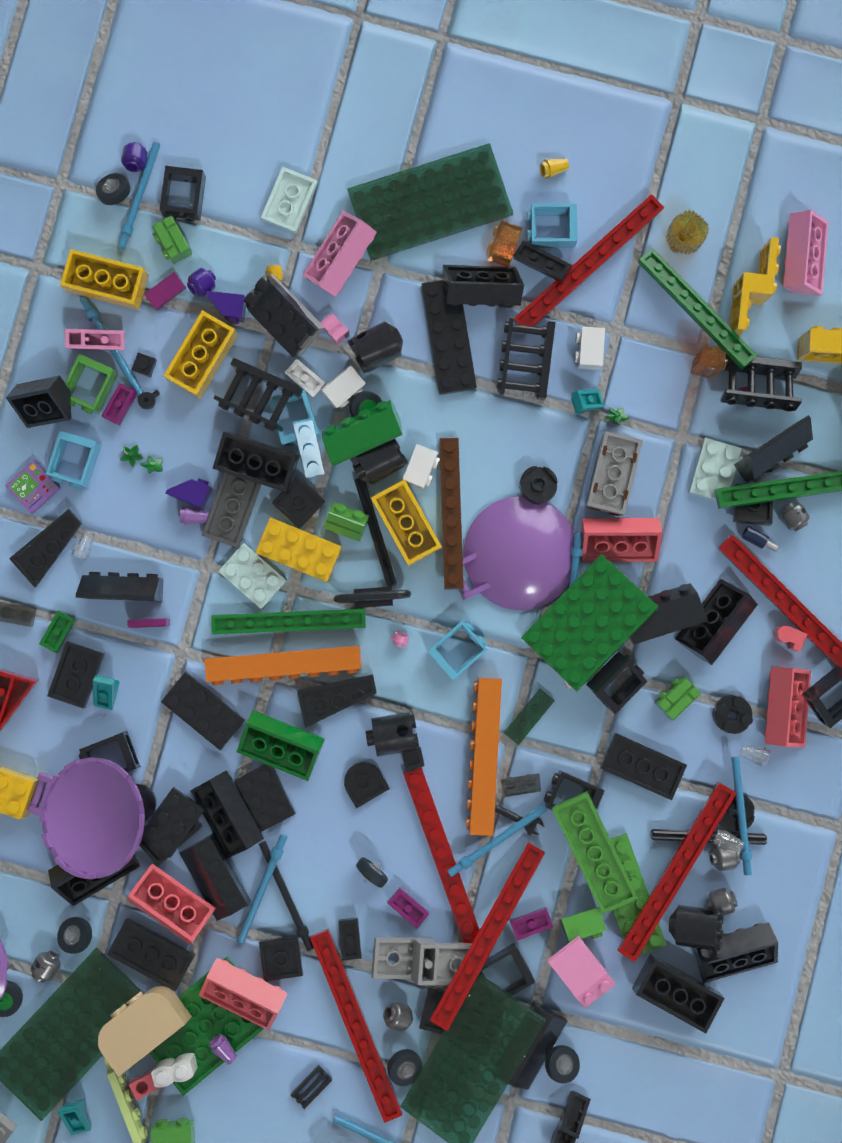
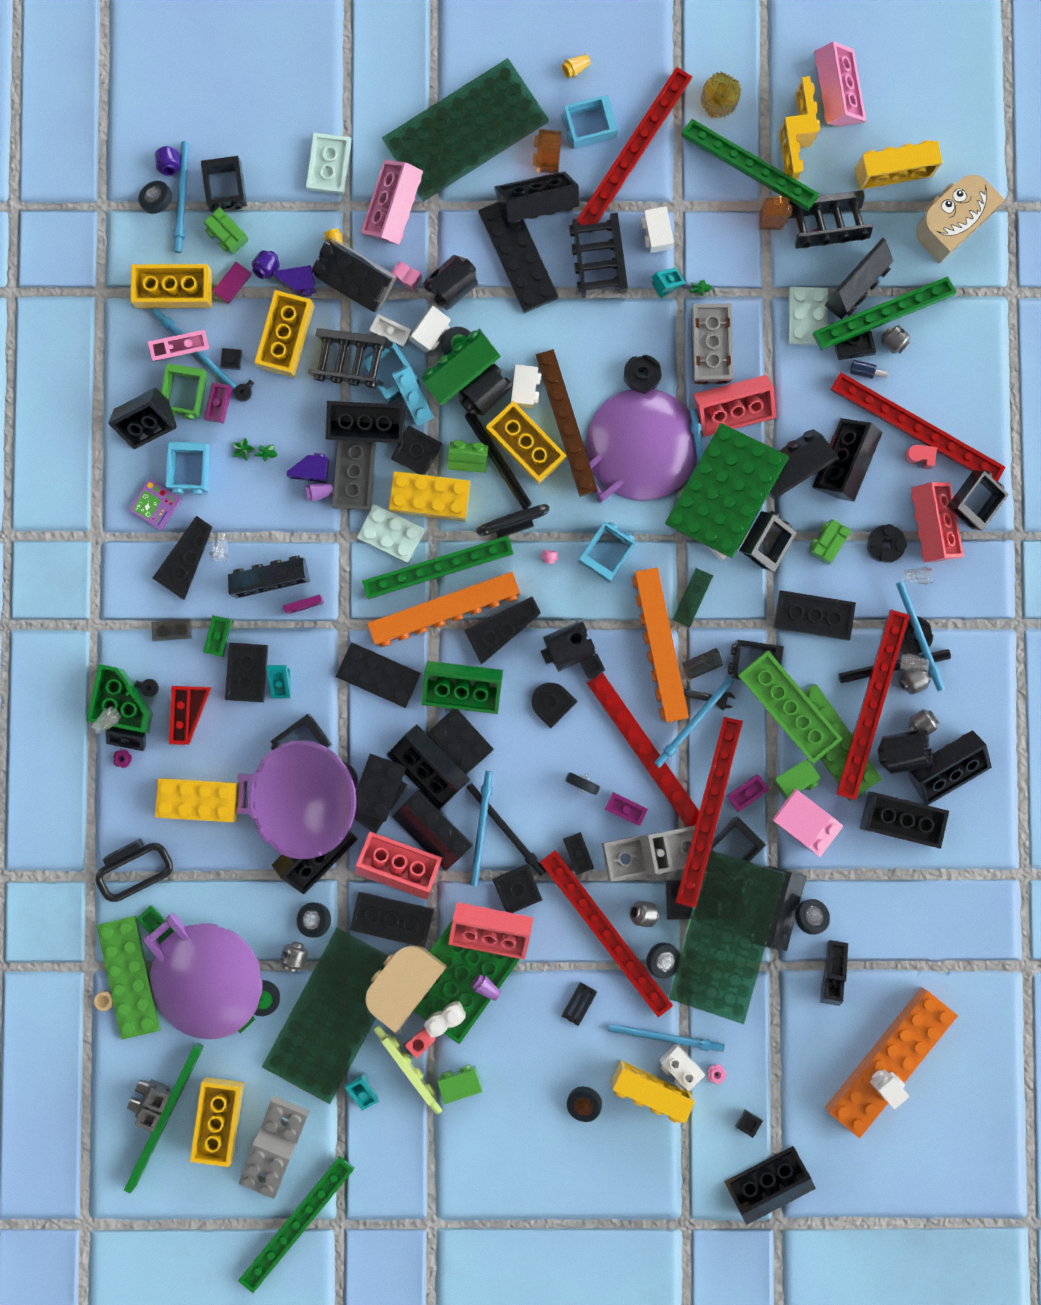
camera: 15 degrees left, 0 degrees up
black plate [513,240,572,283] -> none

